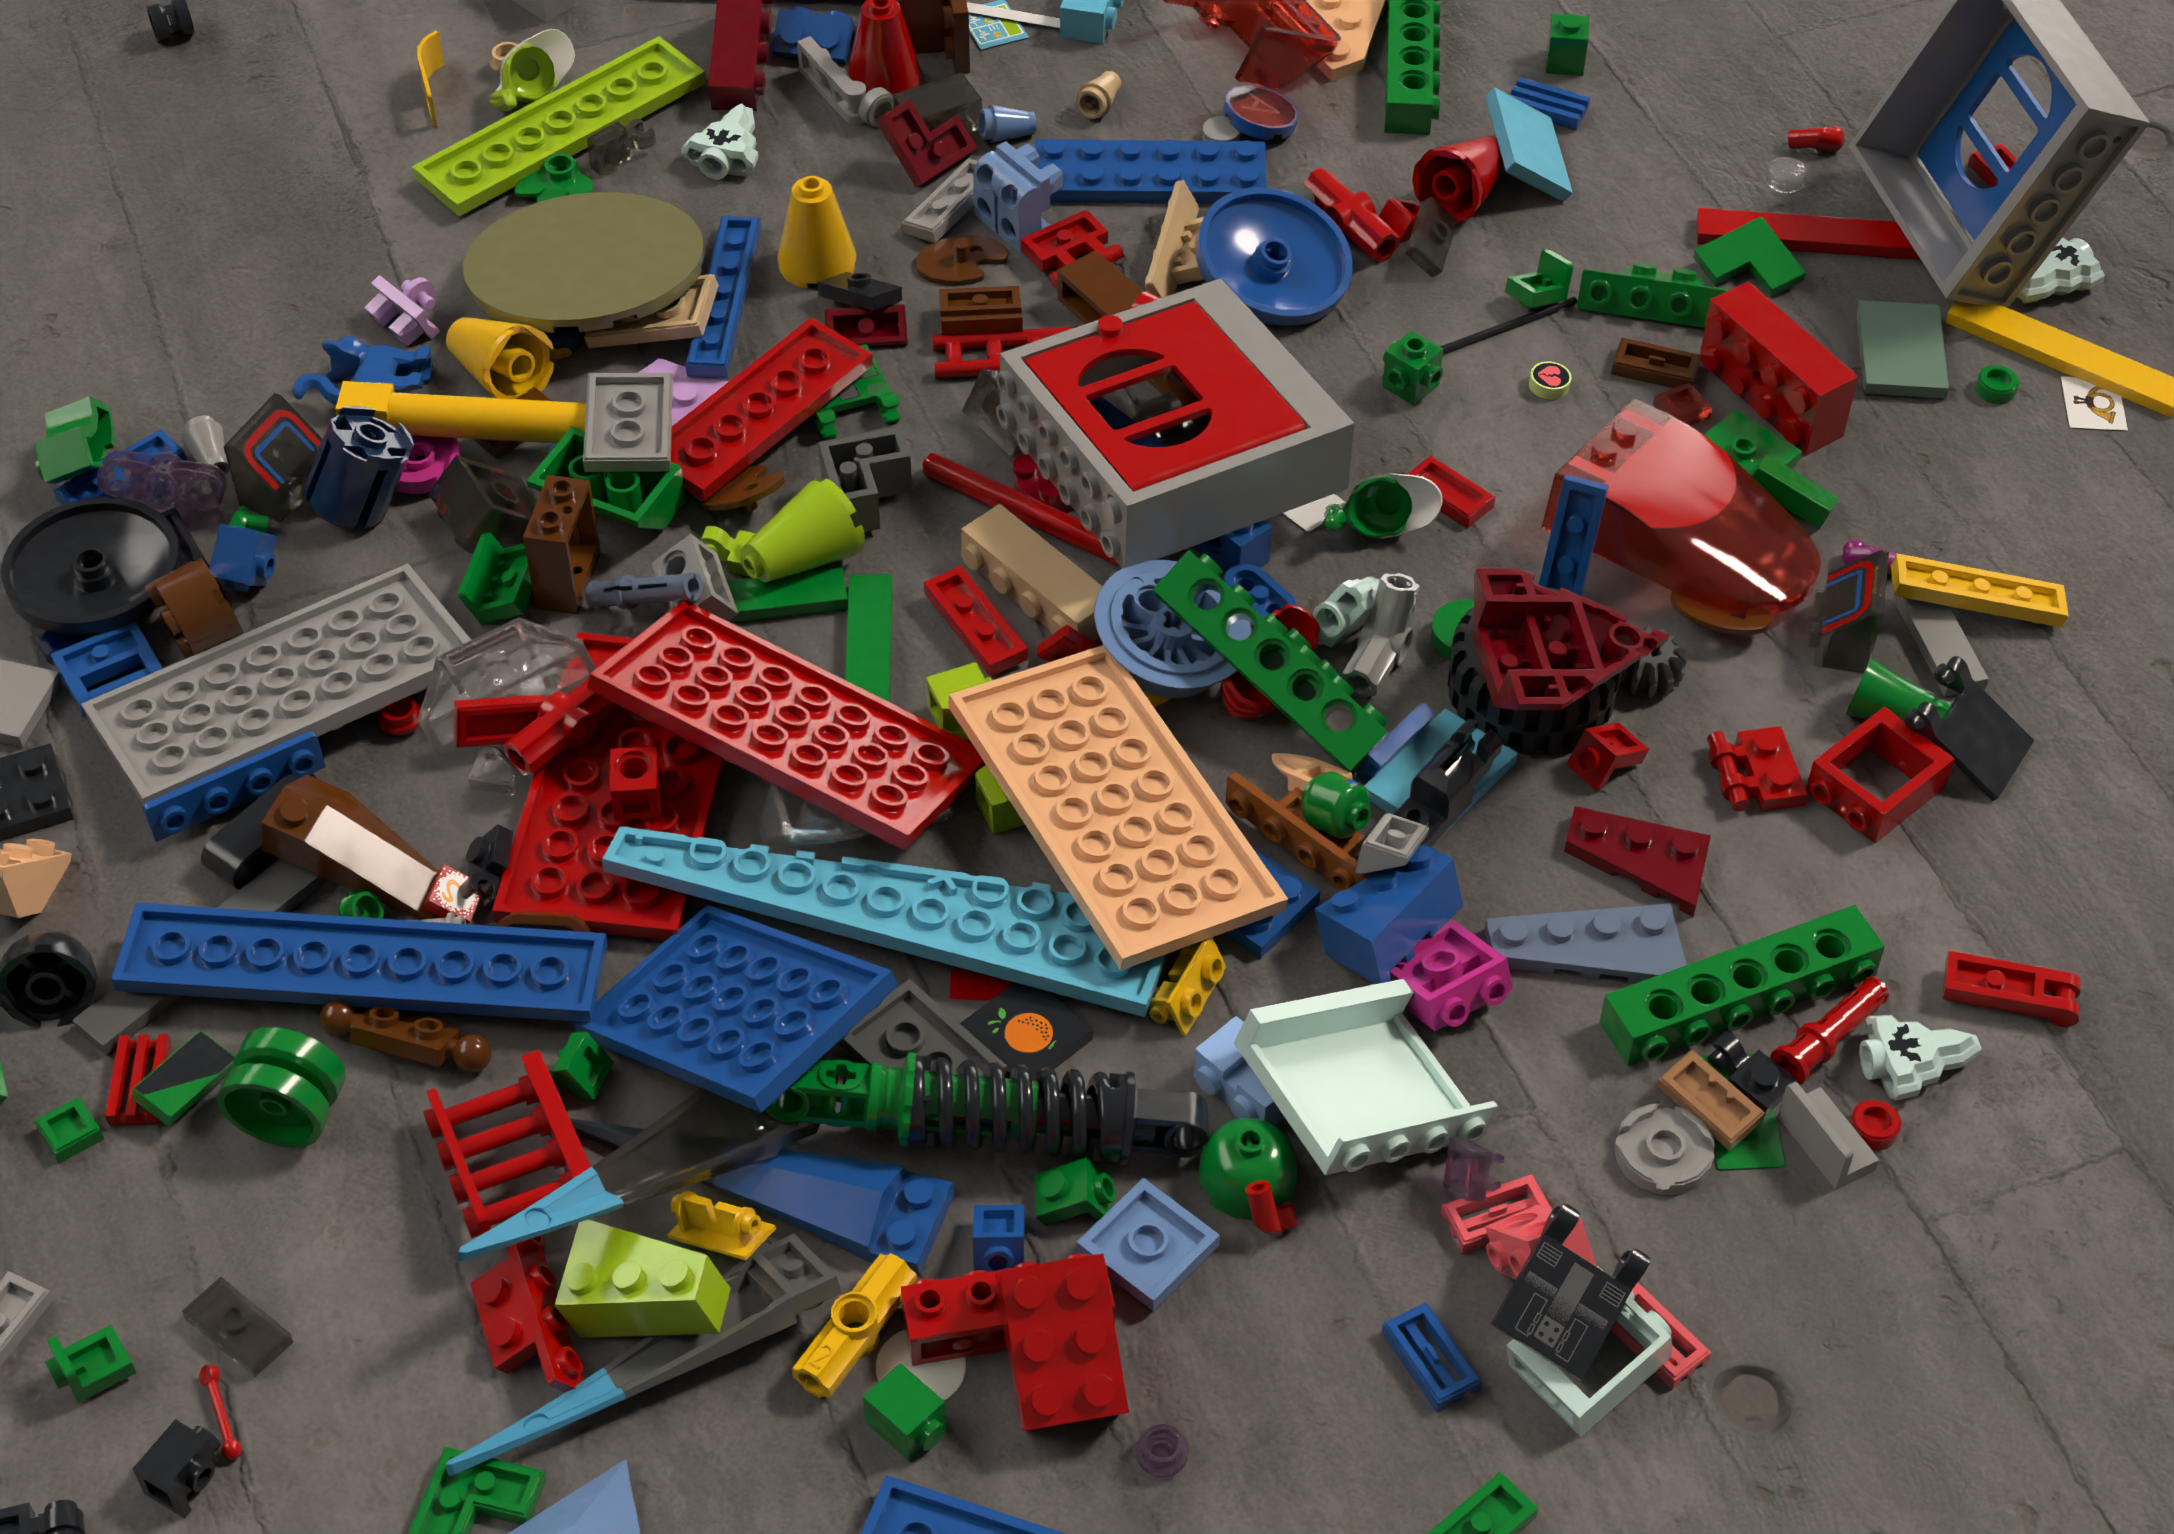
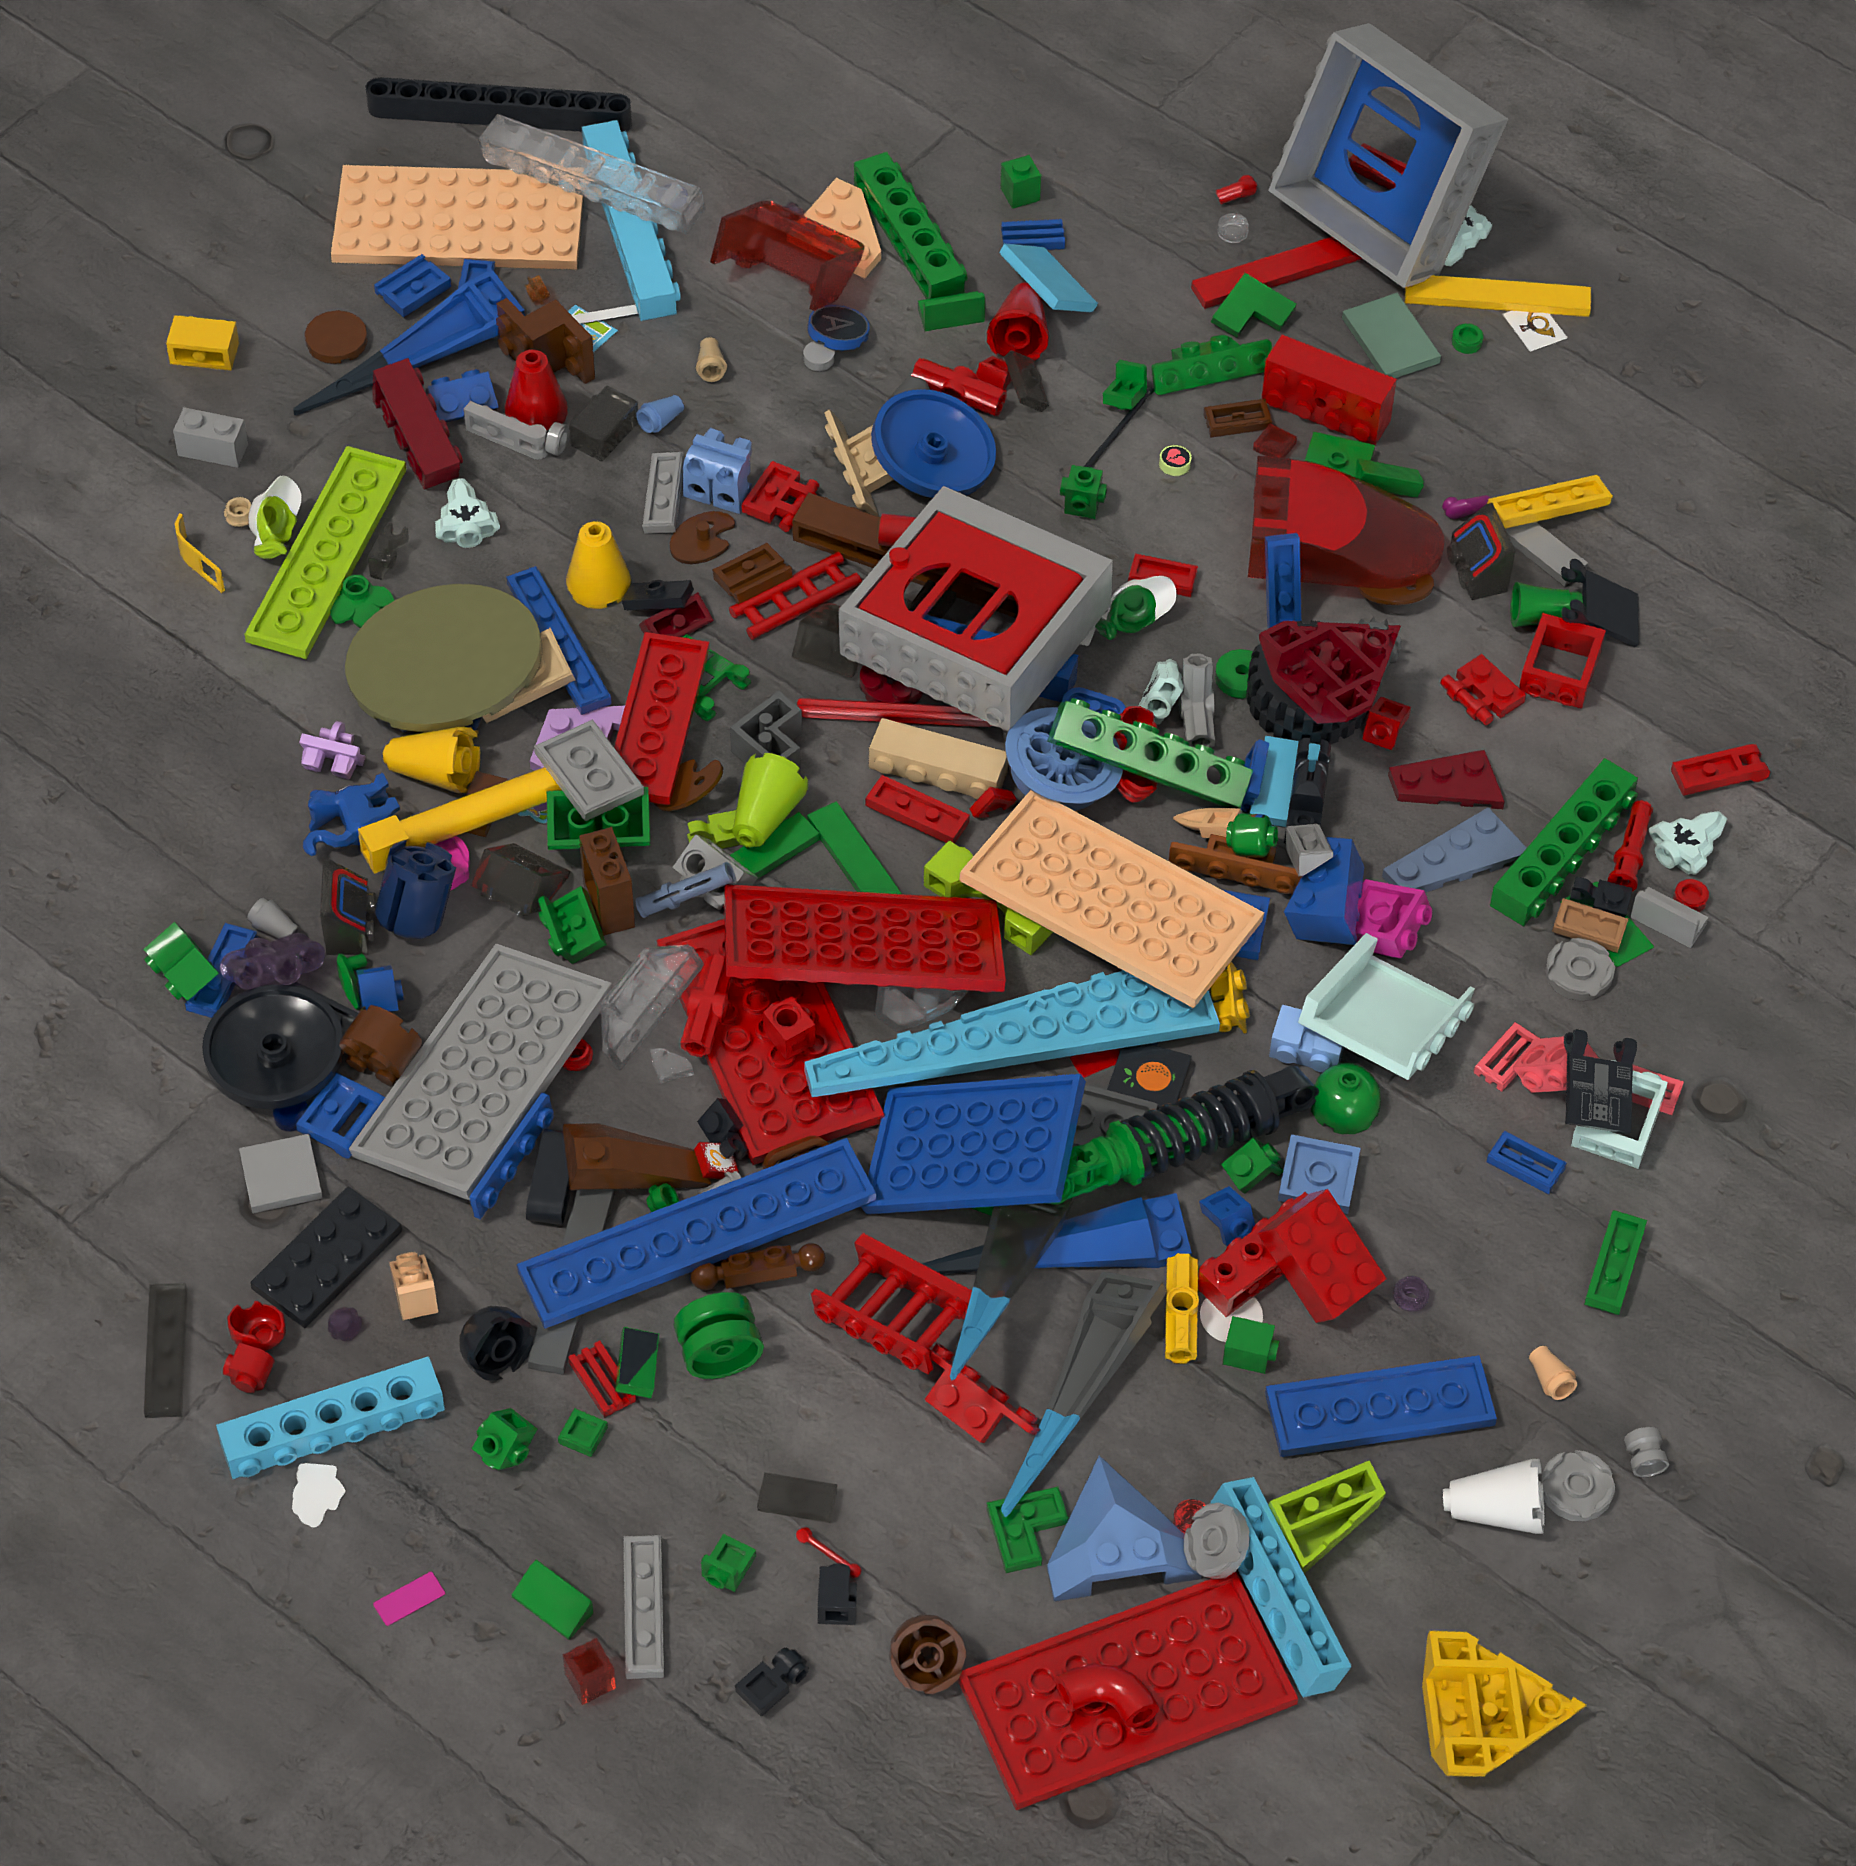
camera: 30 degrees left, 5 degrees up
red tile [453,694,546,748] -> none
green tile [549,1031,614,1101] -> none
lime wedge [555,1220,731,1338] -> none
yellow hinge [667,1191,776,1261] -> none
dark red plate [875,99,978,187] -> none
blue plate [1035,138,1267,204] -> none
red arm [1245,1180,1298,1236] -> none
tile [1443,1138,1505,1201] -> none
none -> green panel [918,291,986,331]

